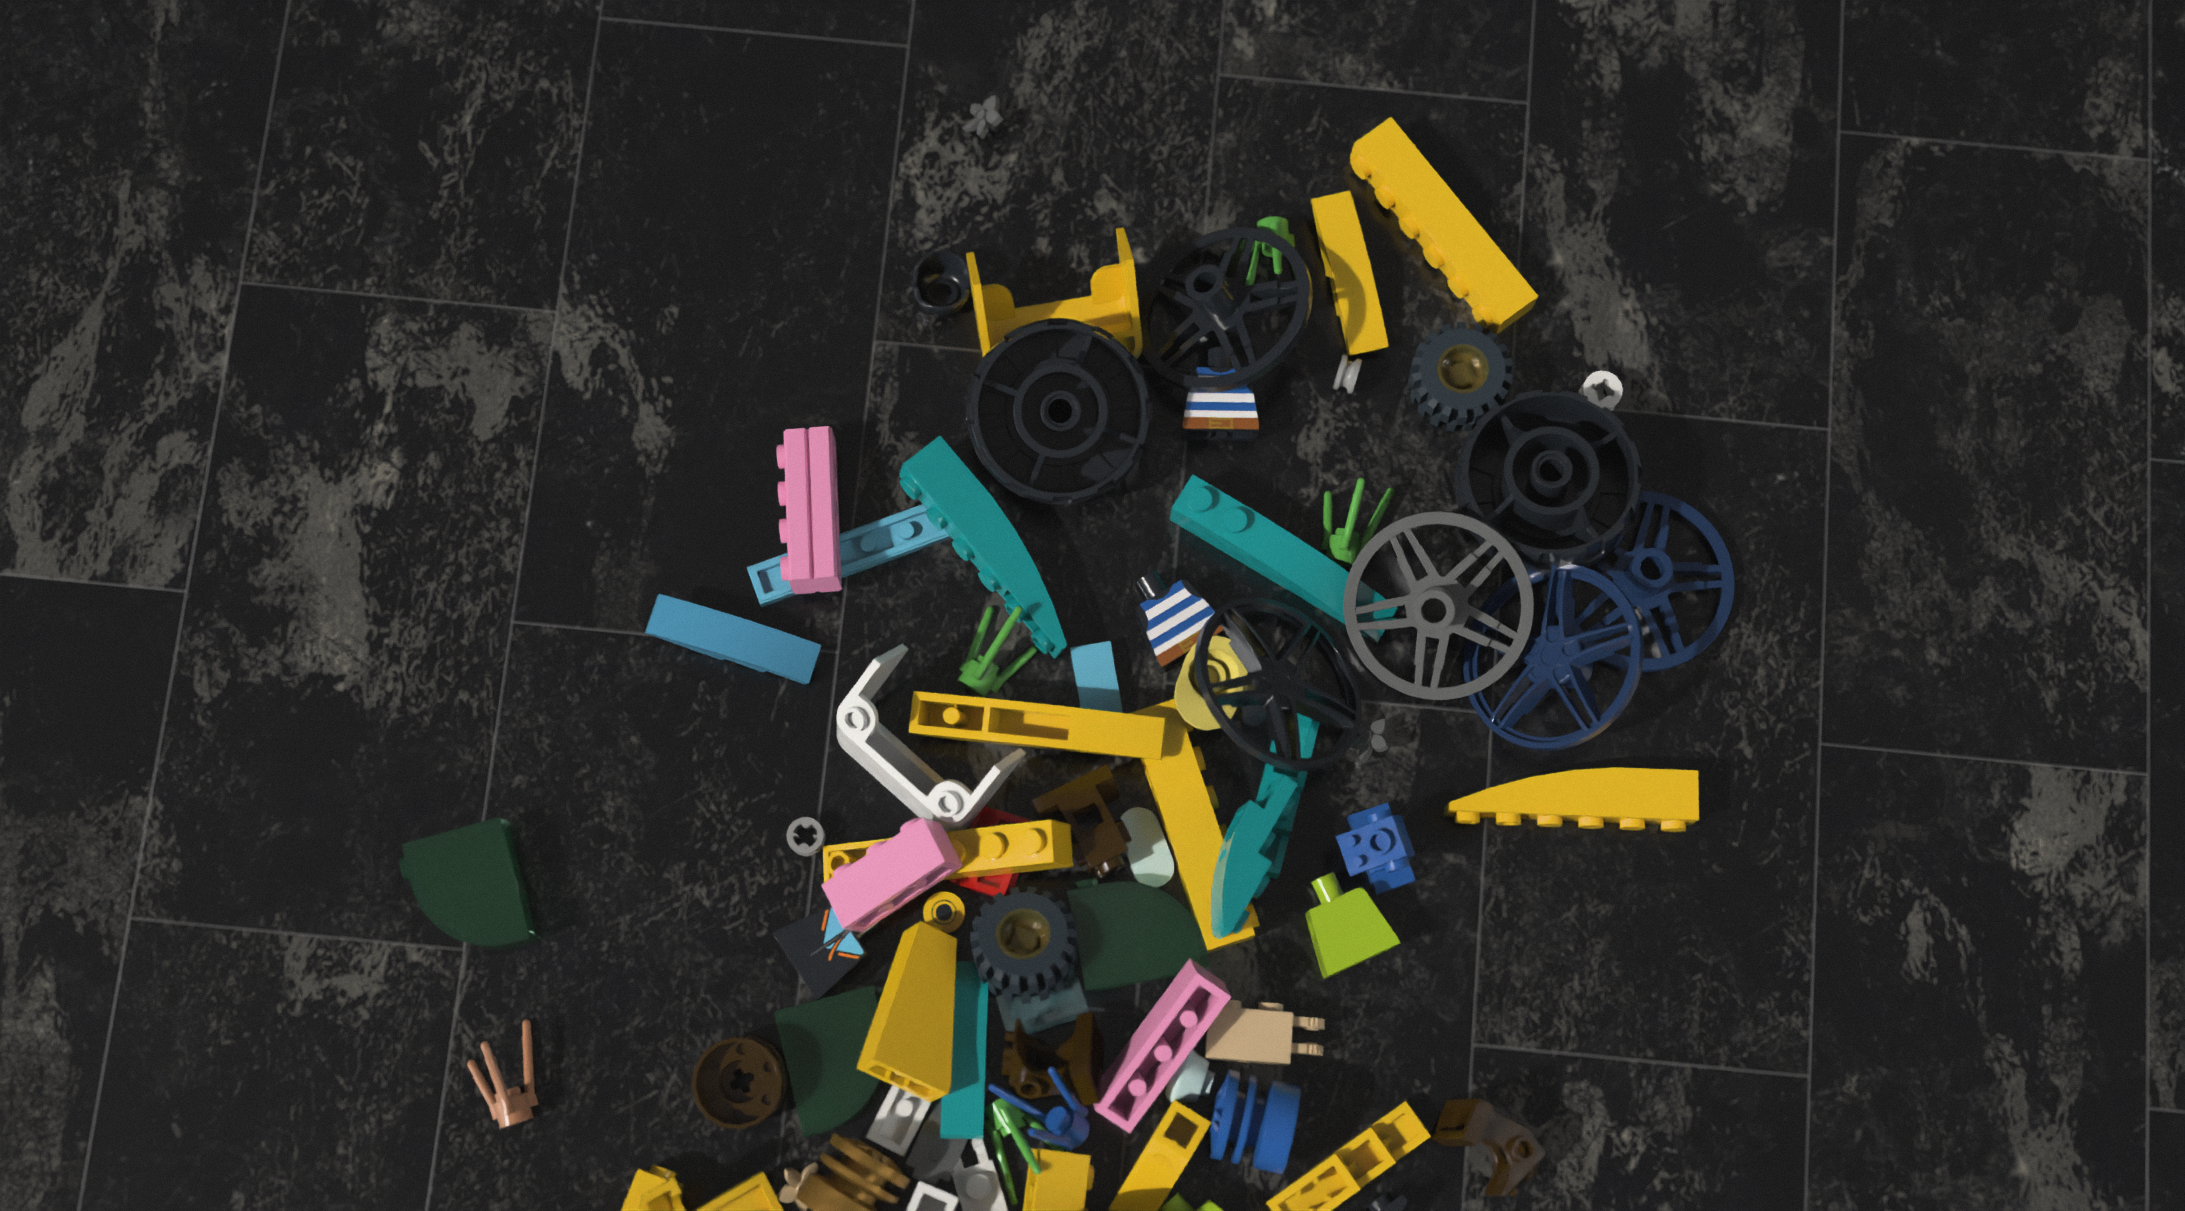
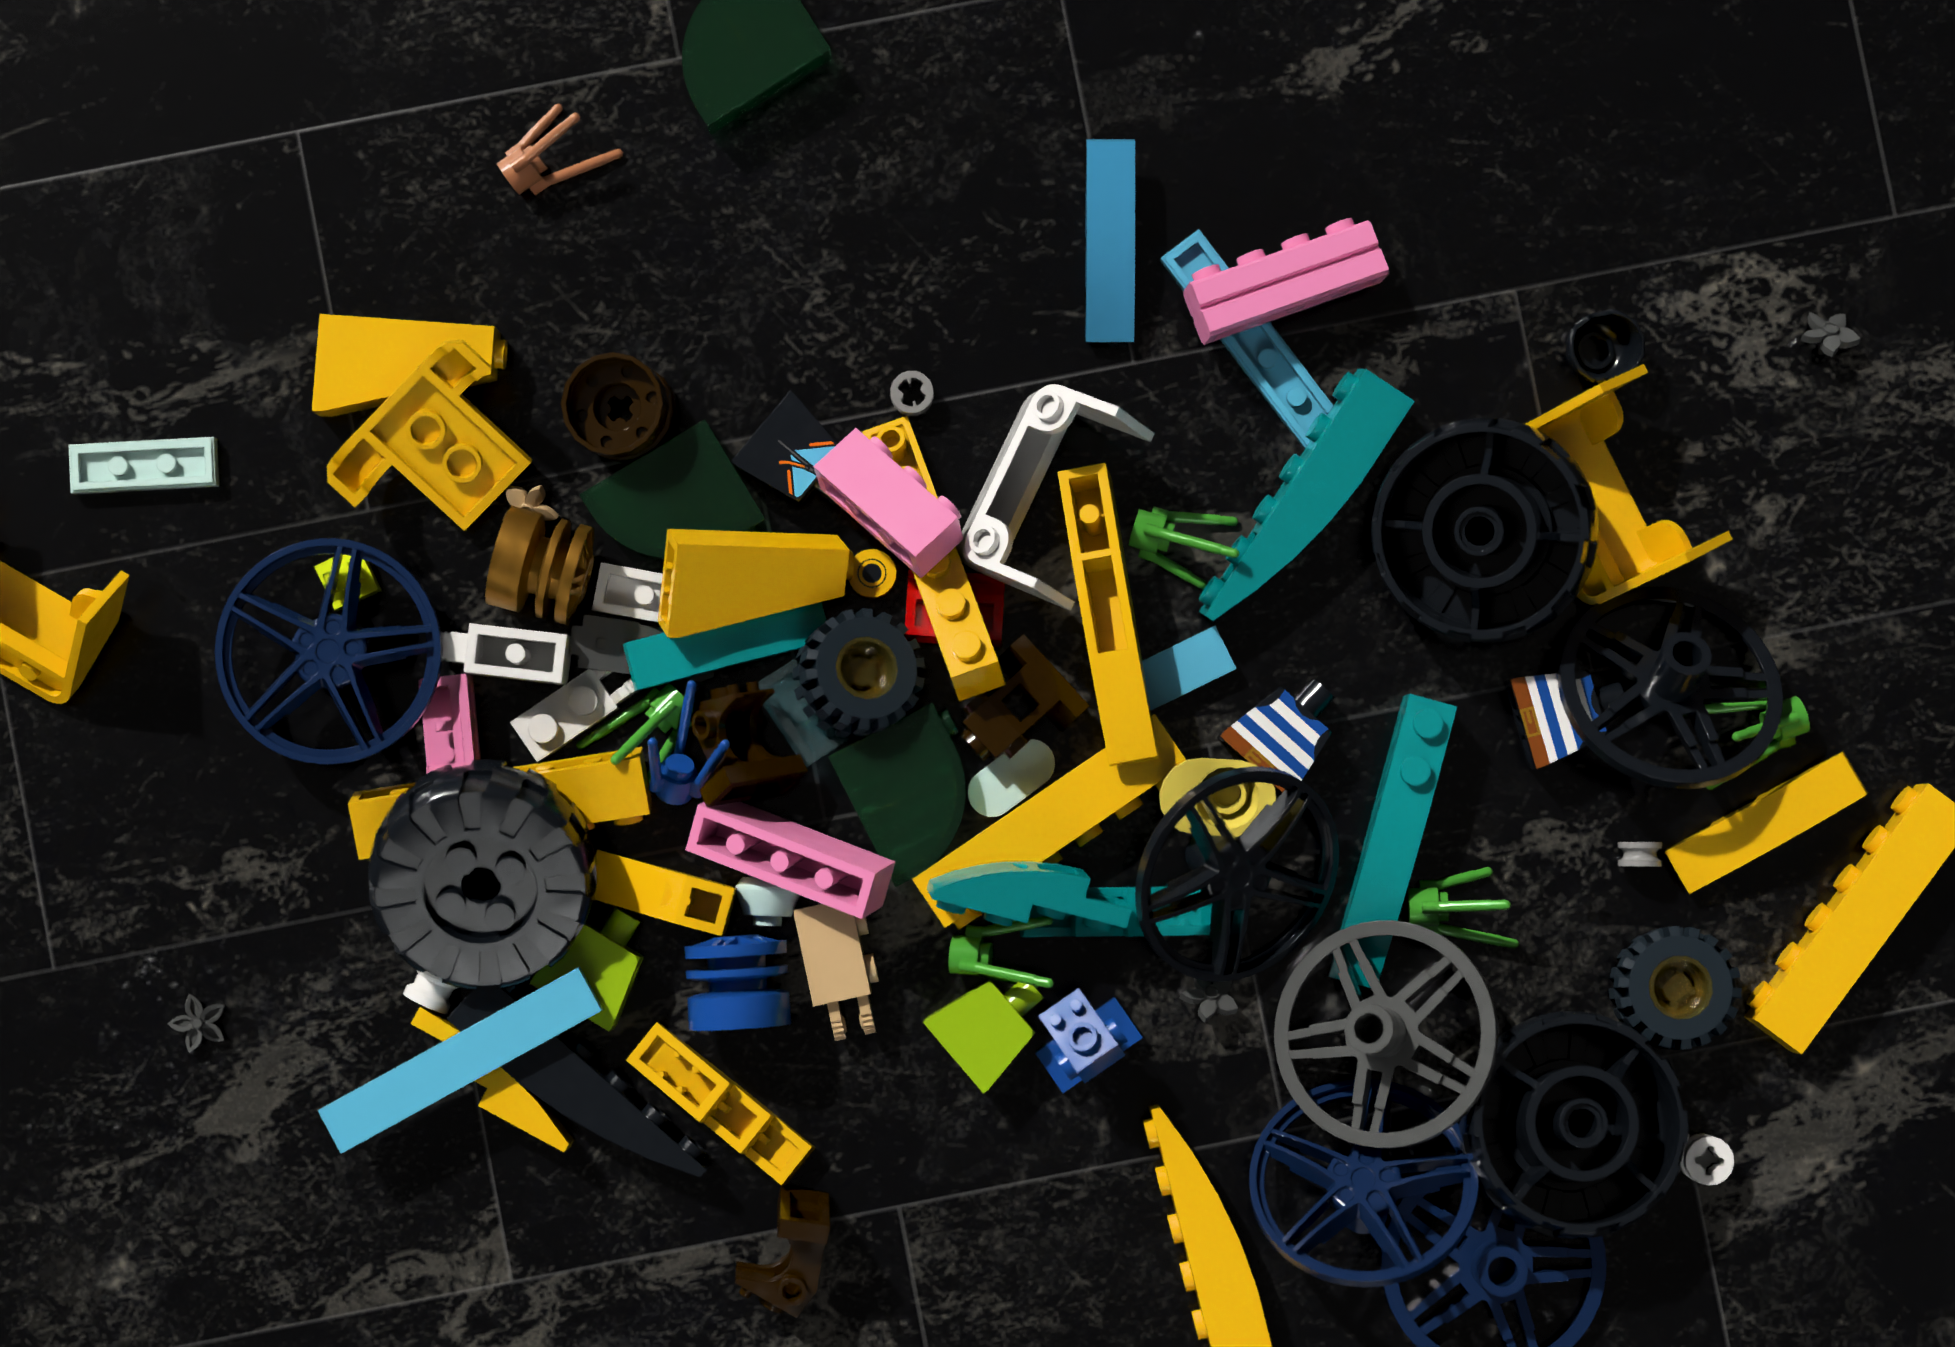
camera: 75 degrees right, 10 degrees up
none -> bright green plant [948,916,1054,988]

